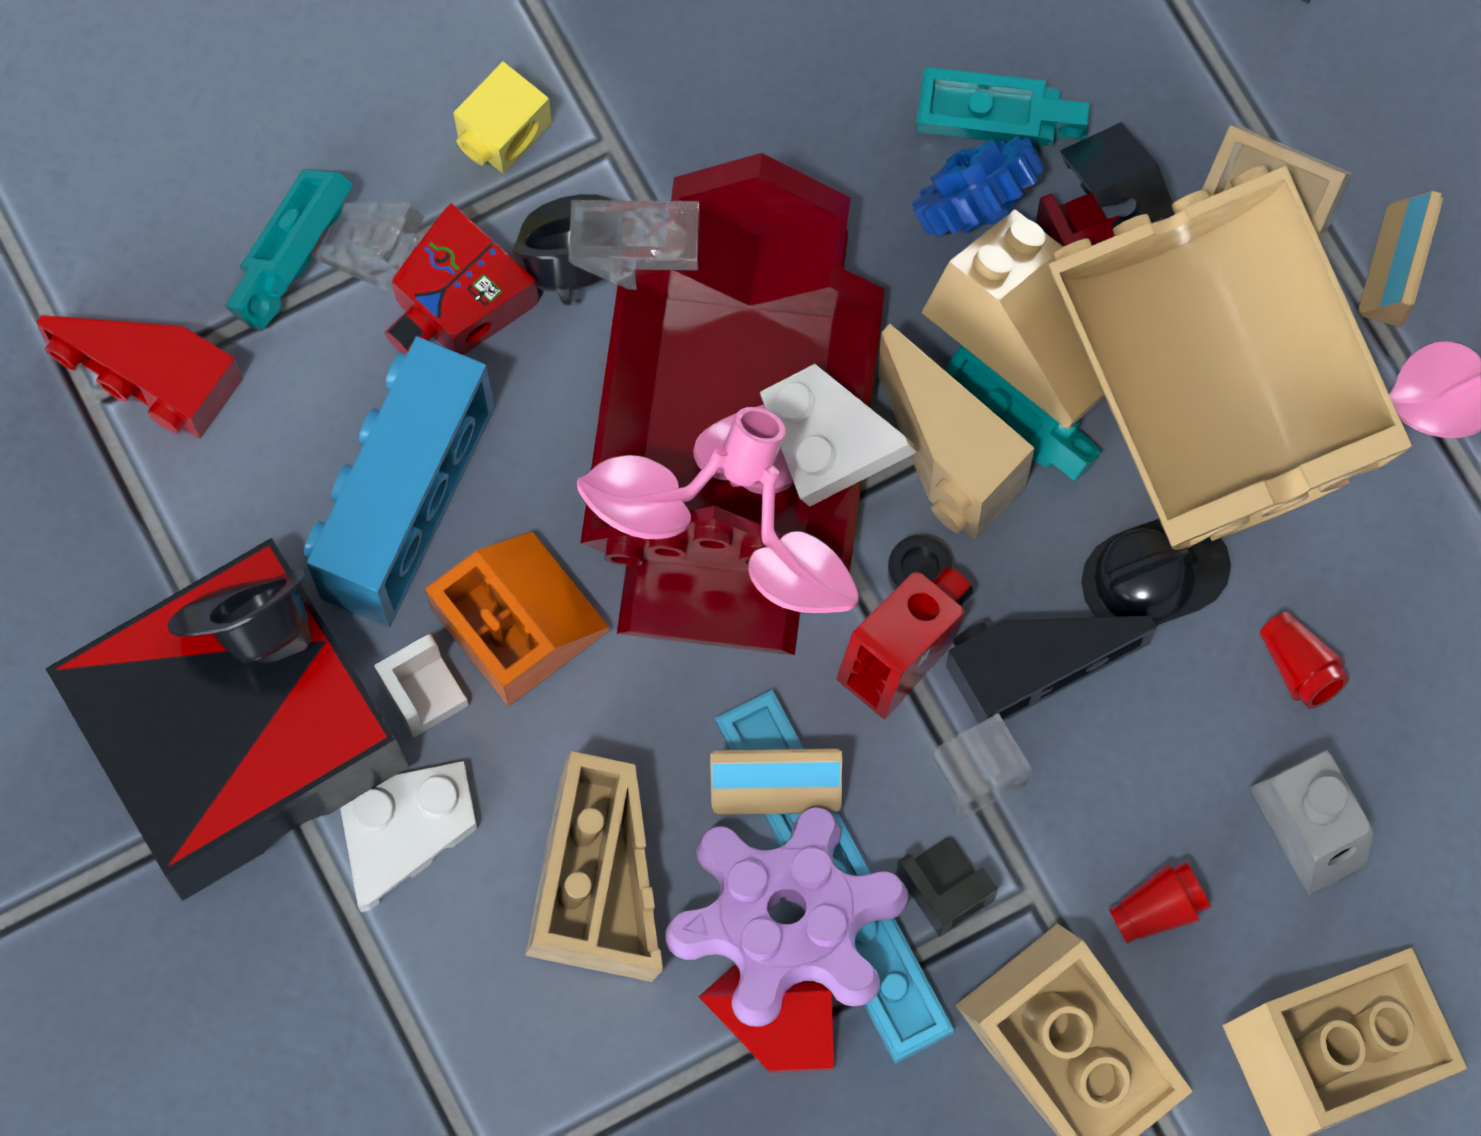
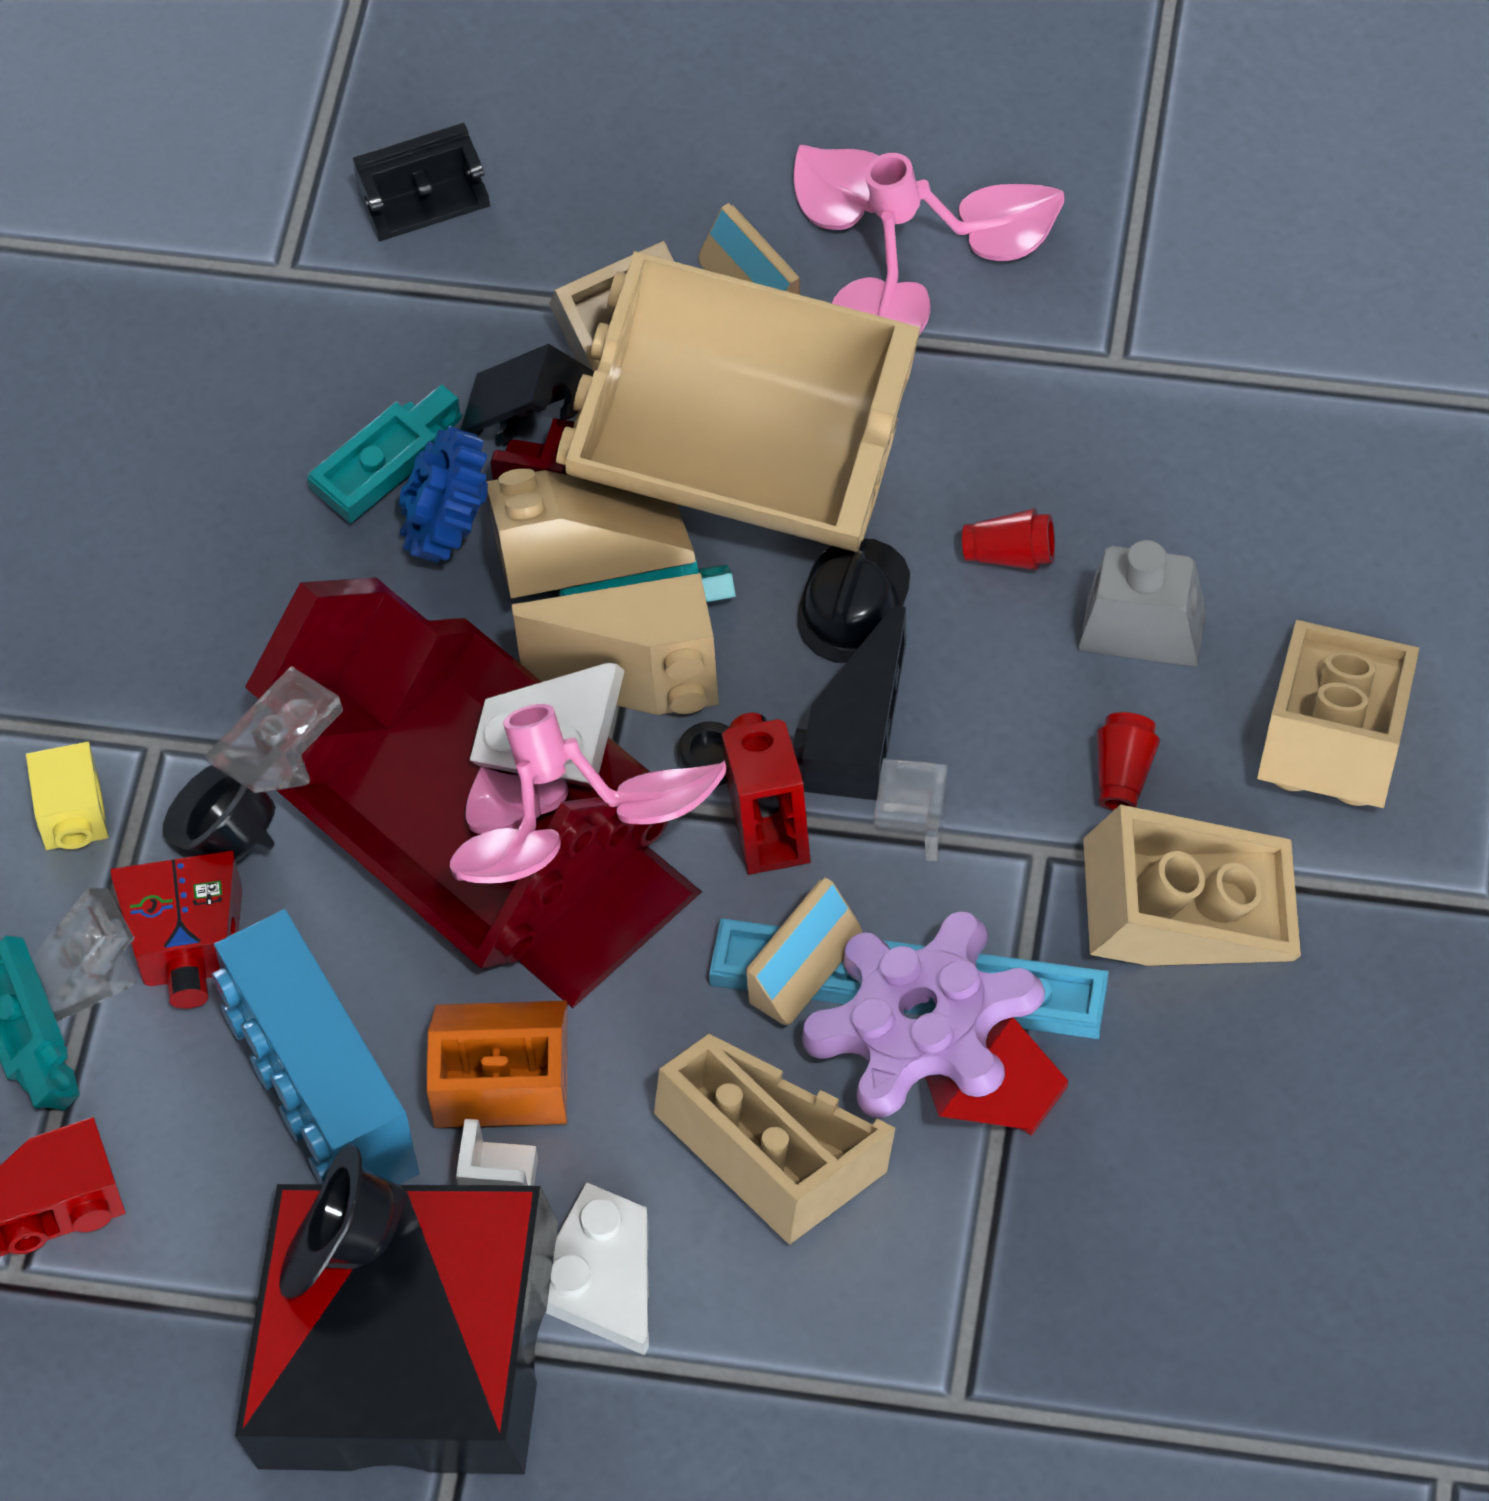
camera: 50 degrees left, 15 degrees down
pearl dark grey panel [896,838,997,937] -> none

